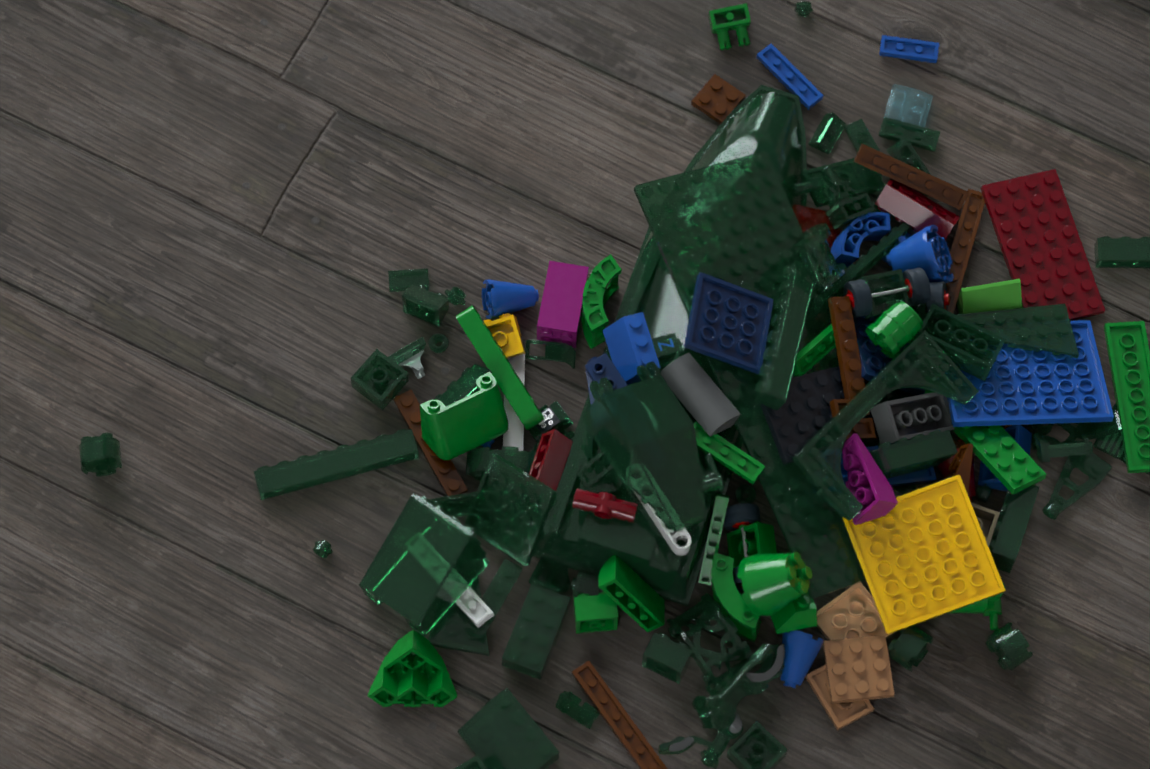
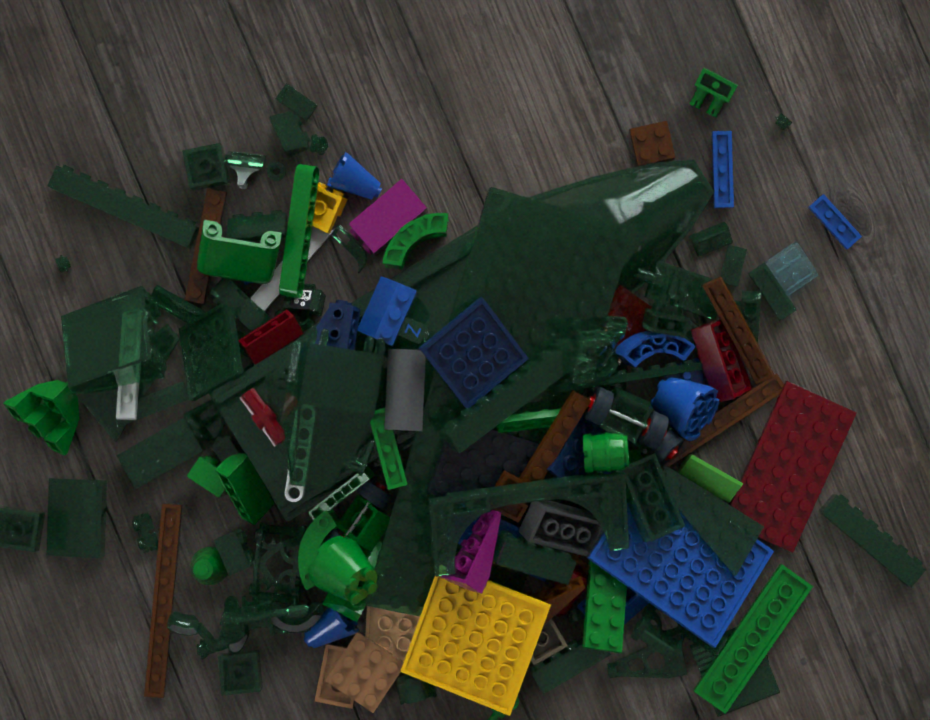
camera: 45 degrees right, 20 degrees up
none -> green cone [190,547,229,585]

